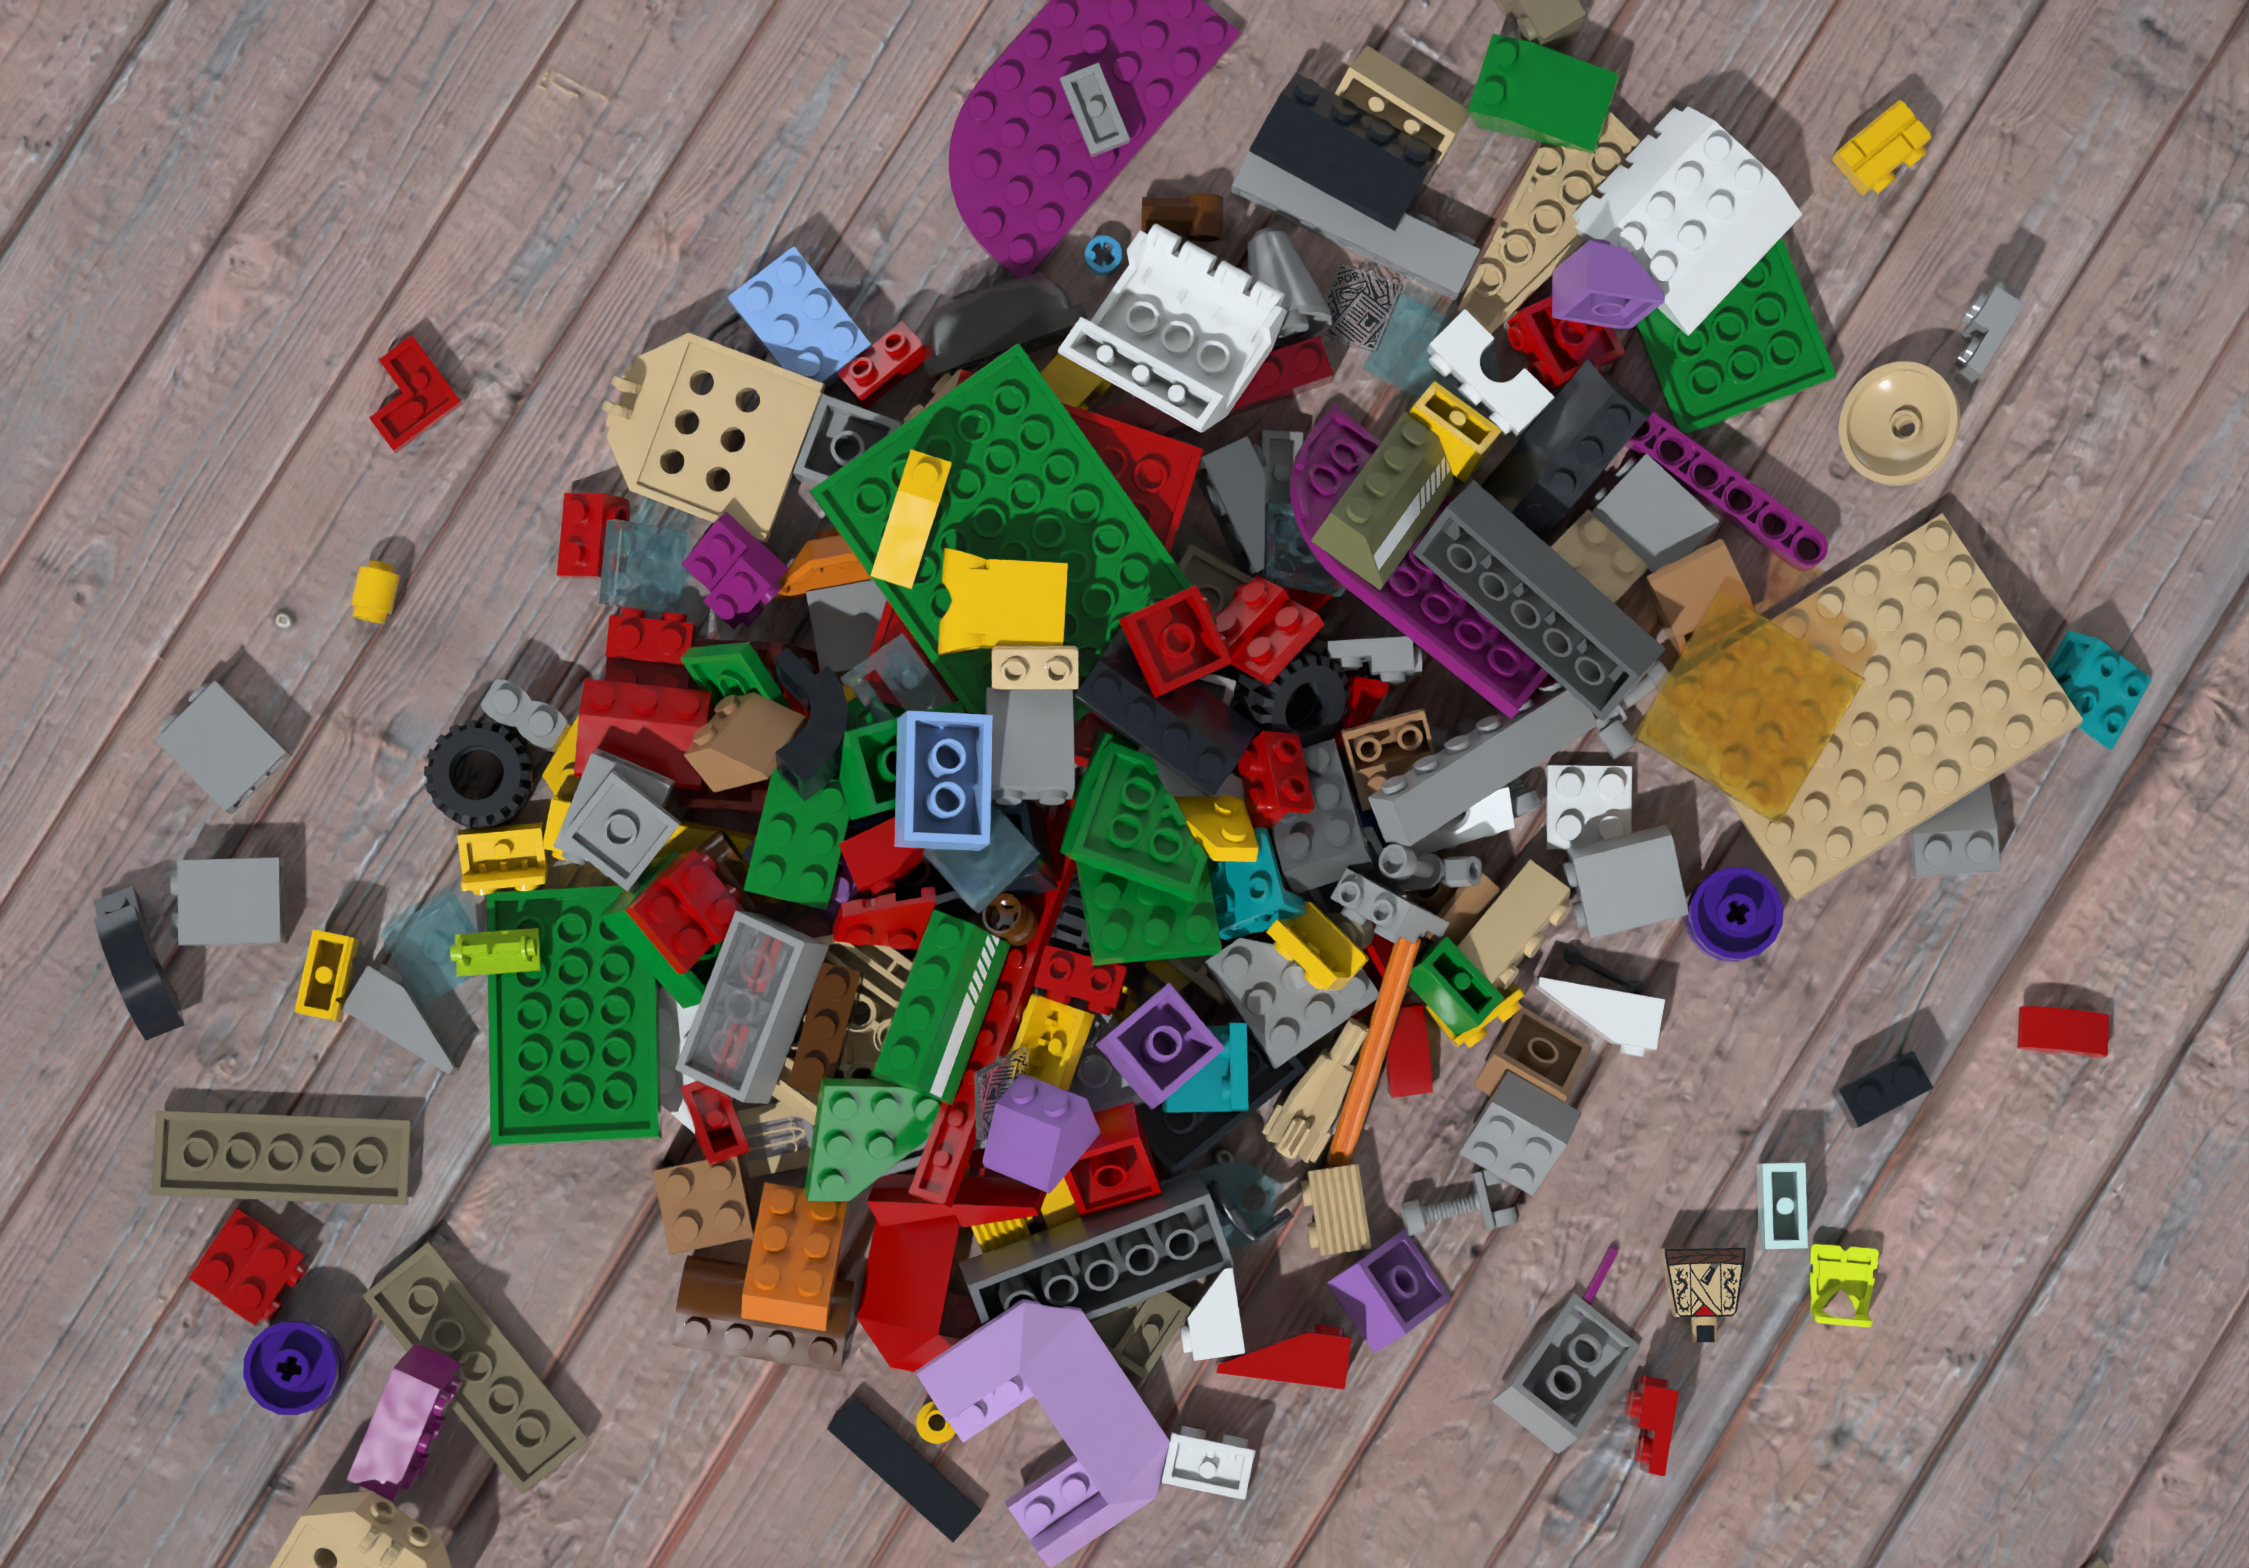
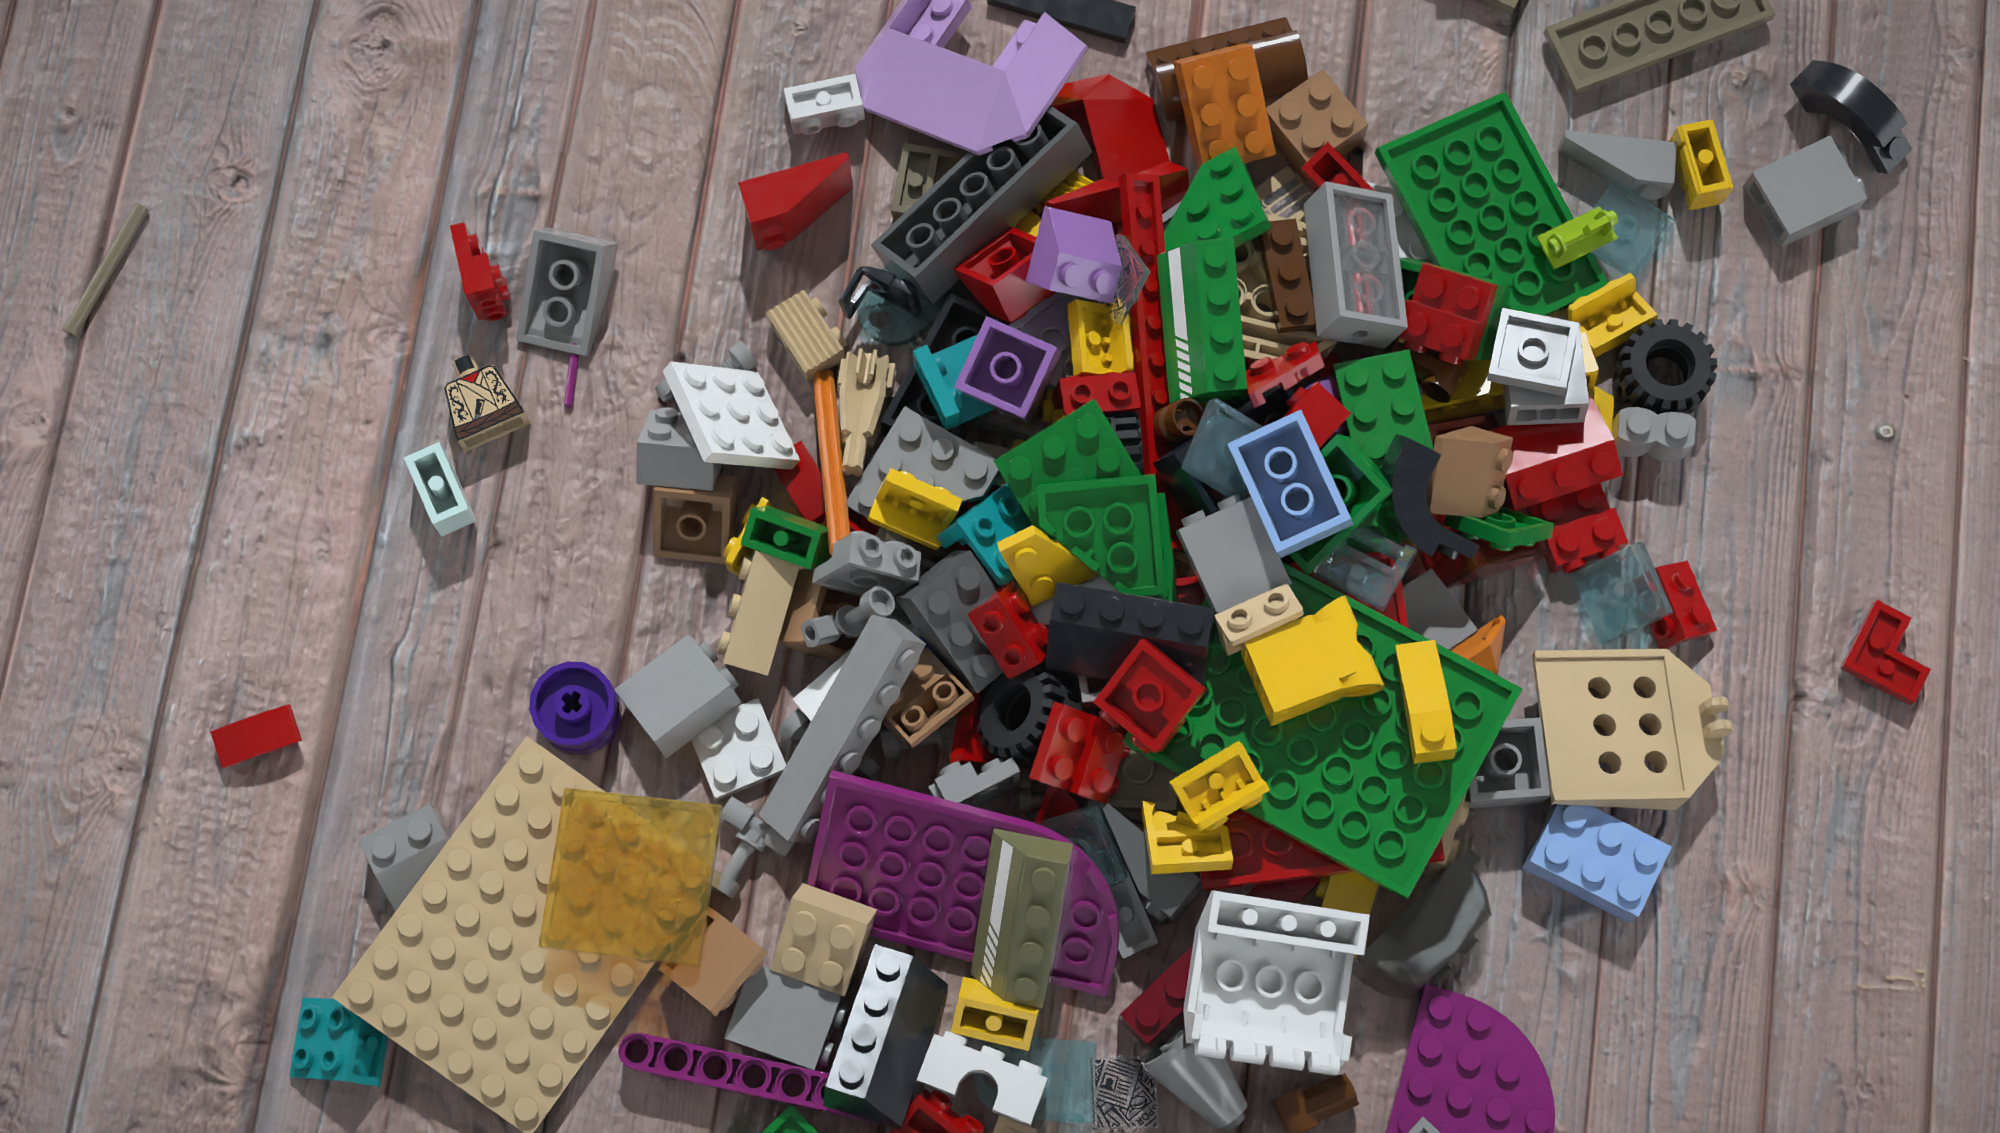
camera: 160 degrees right, 10 degrees down
light grey brick [155,681,292,815] -> none
yellow brick [350,560,400,624] -> none
magenta plate [681,511,789,630] -> none
red bracket [837,321,929,409] -> none
dark azure bush [1085,235,1122,276] -> none
white slope [1180,1267,1245,1361] -> none
medium lavender slope [1327,1229,1452,1353] -> none
dark grey brick [1413,481,1666,721] -> none
white slope [1535,977,1665,1057] -> none
black hinge [1563,947,1644,995] -> none
neon yellow piece [1809,1243,1879,1327] -> none
black brick [1832,1051,1933,1128] -> none
none -> white plate [663,362,800,470]
none -> yellow wing [1141,801,1233,874]
none -> yellow bracket [1169,741,1270,831]

